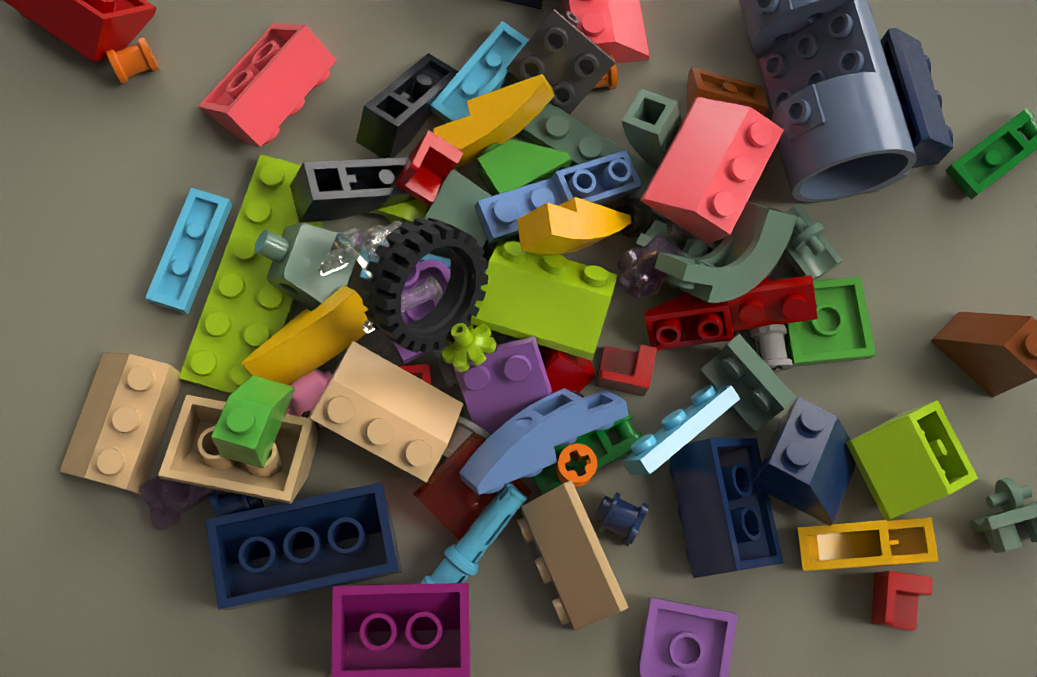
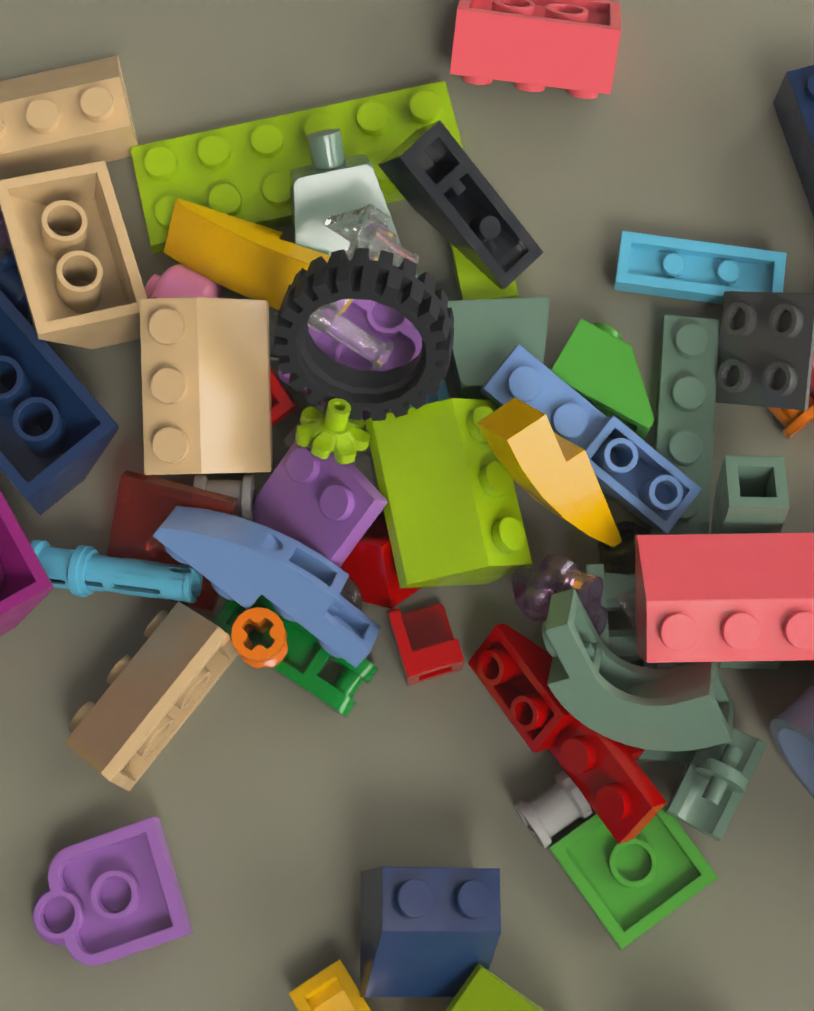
camera: 65 degrees right, 0 degrees up
medium azure plate [145,187,232,314] -> none
bright green slope [211,375,295,468] -> none
black slope [356,53,459,158] -> none
red panel [395,130,463,205] -> none
yellow slope [433,74,554,169] -> none
dark blue brick [594,492,649,546] -> none
medium azure plate [621,385,740,475] -> none
dark blue slope [670,438,784,578] -> none
sand green bracket [700,334,797,432] -> none

